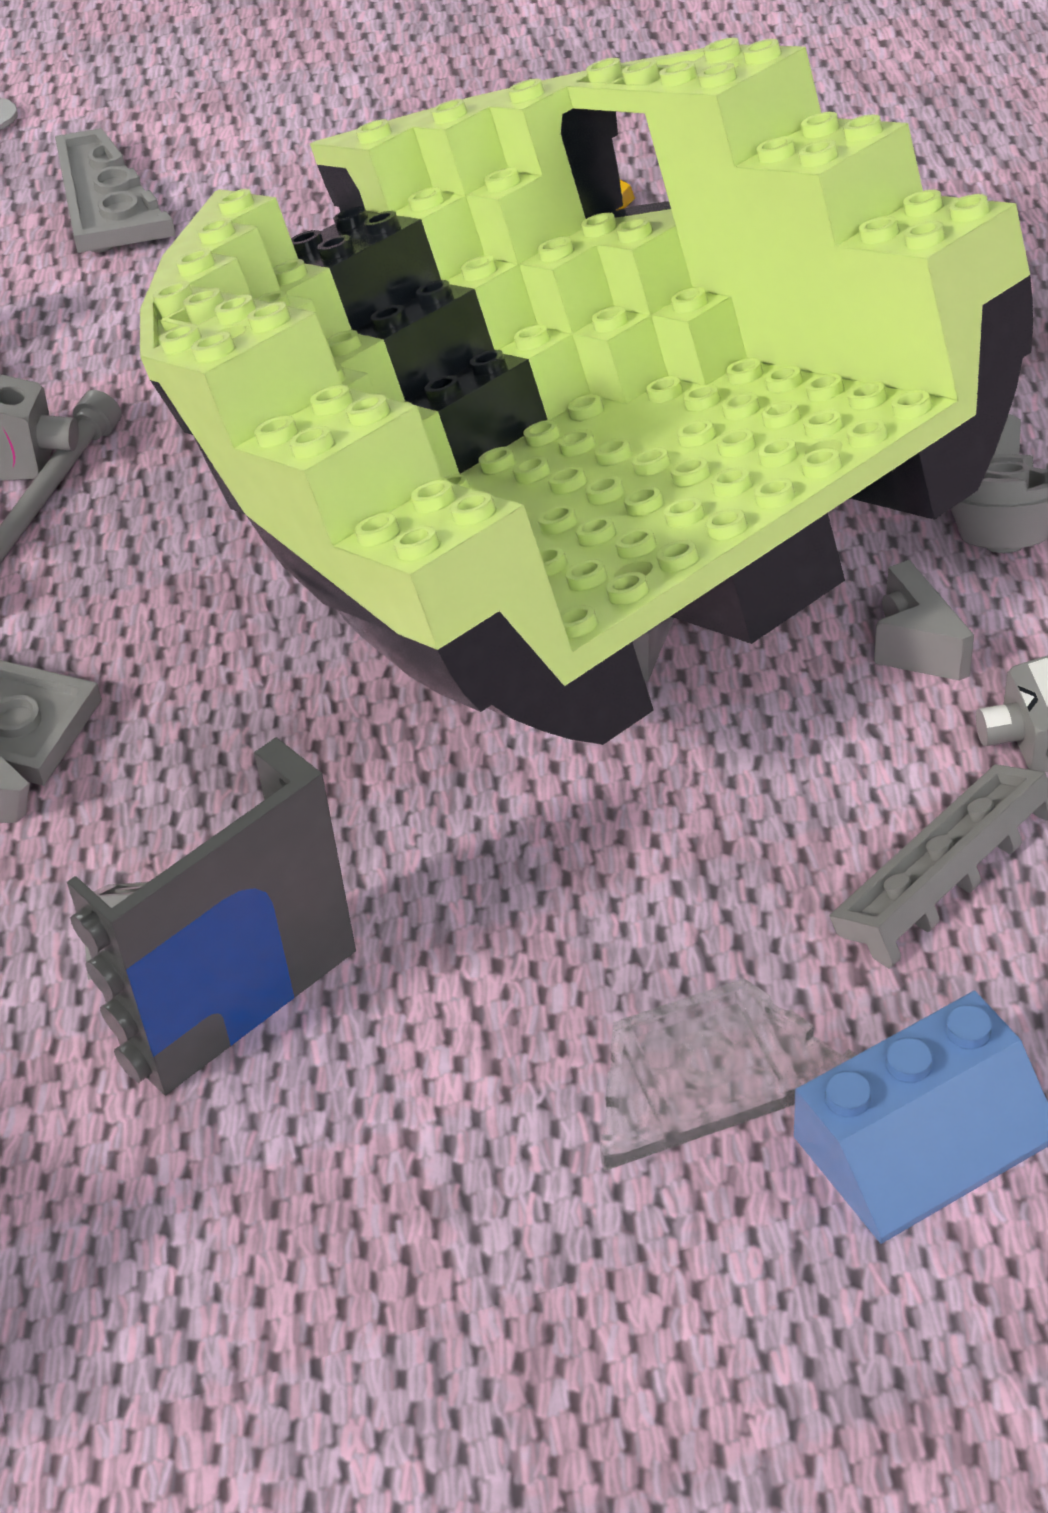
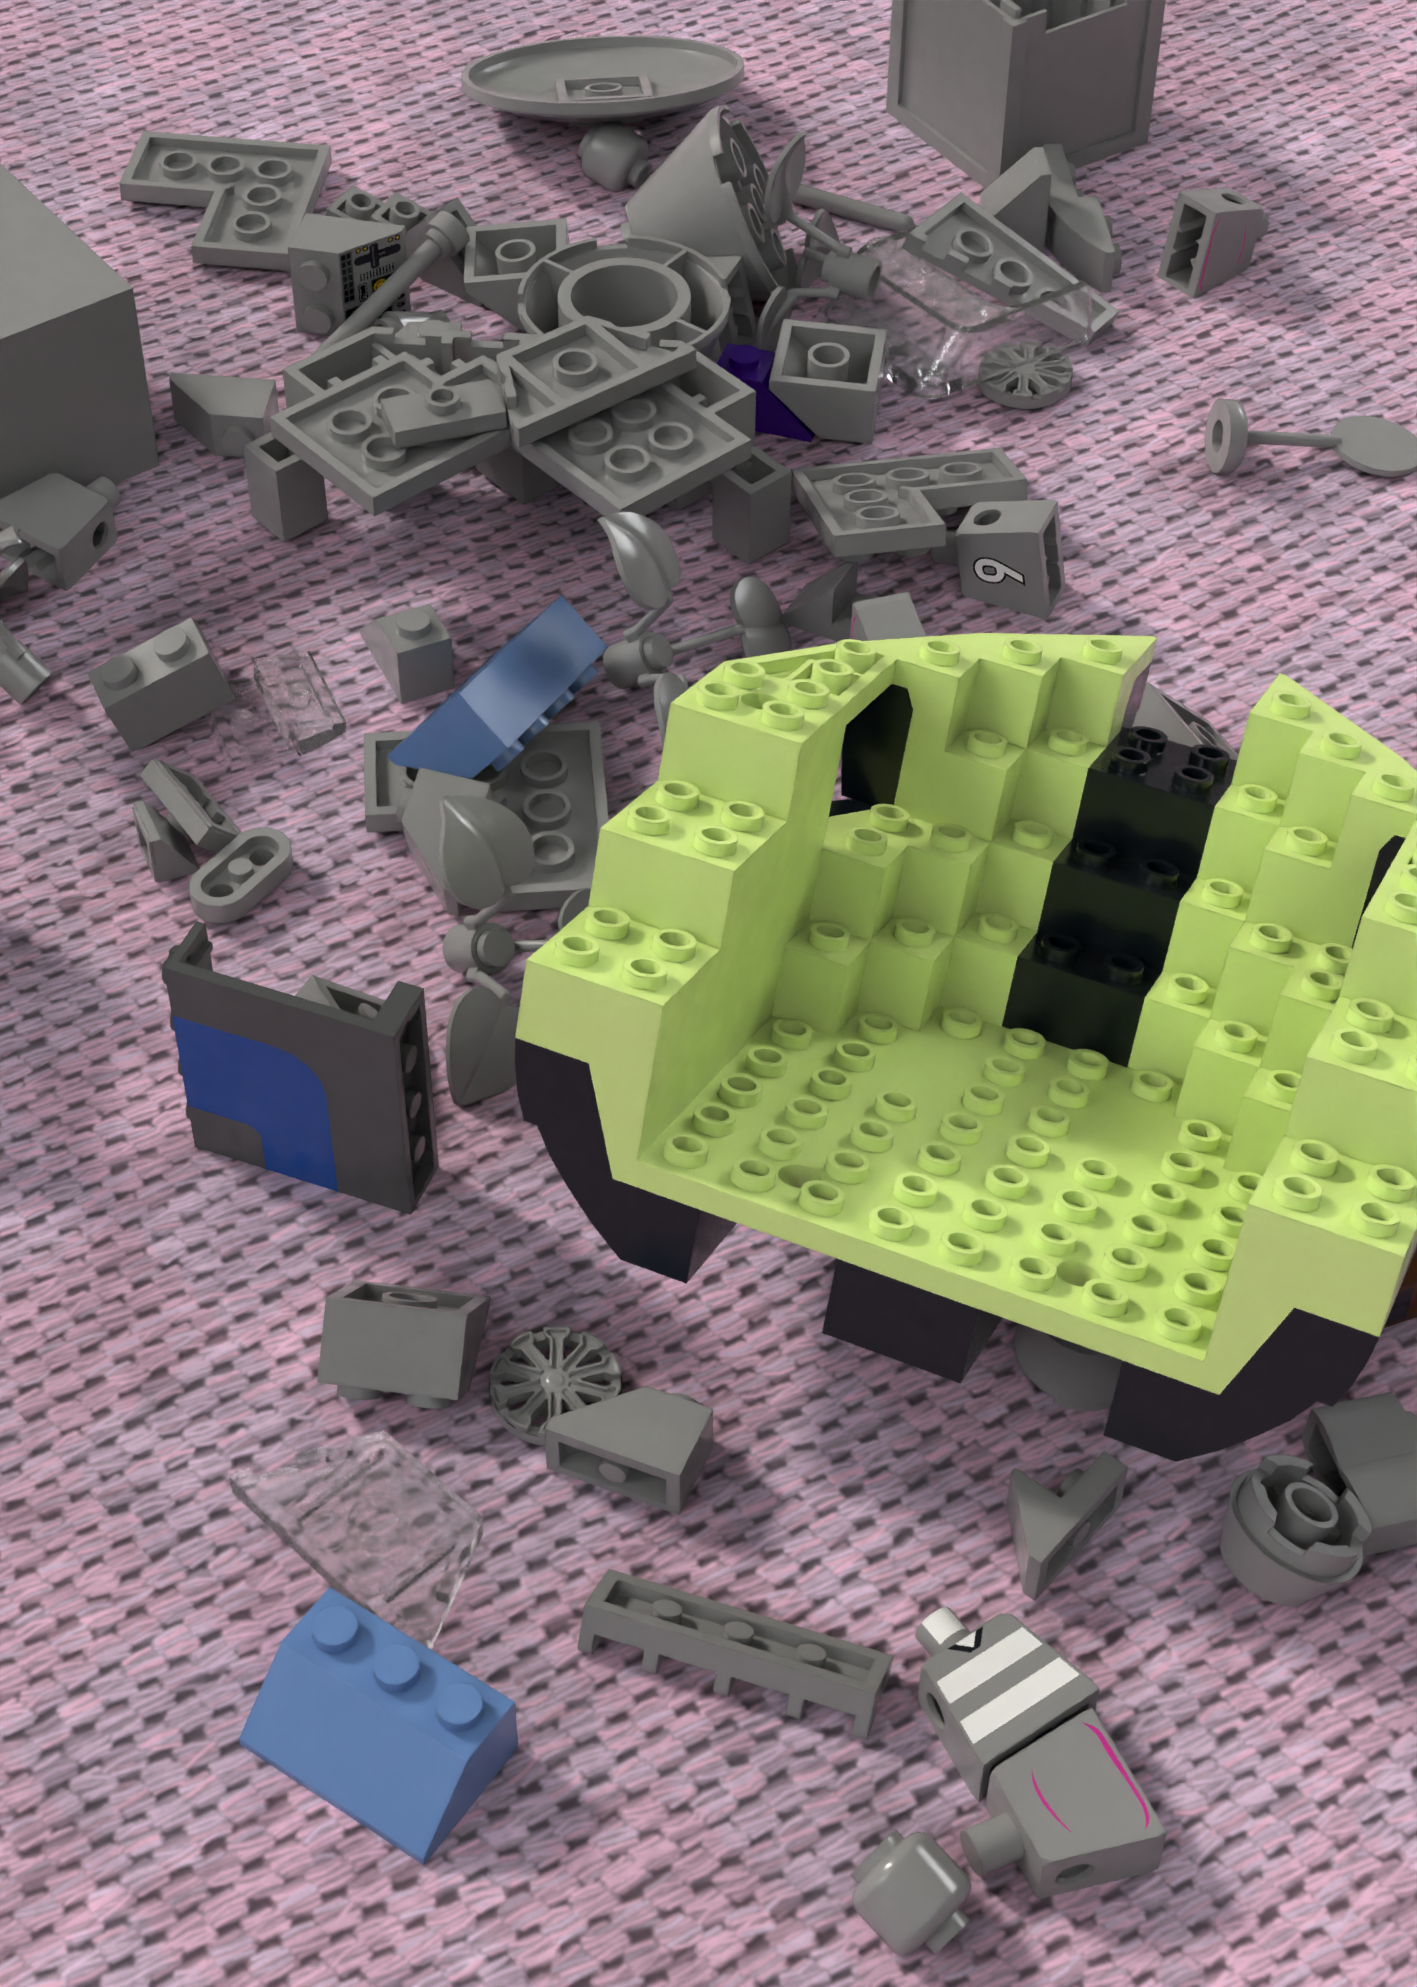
camera: 60 degrees right, 0 degrees up
light grey wing [55,128,175,253] -> none
none -> light grey slope [317,1280,491,1409]
none -> light grey plant [438,795,591,1105]
none -> light grey wheel [489,1326,622,1446]
none -> light grey slope [545,1386,713,1515]

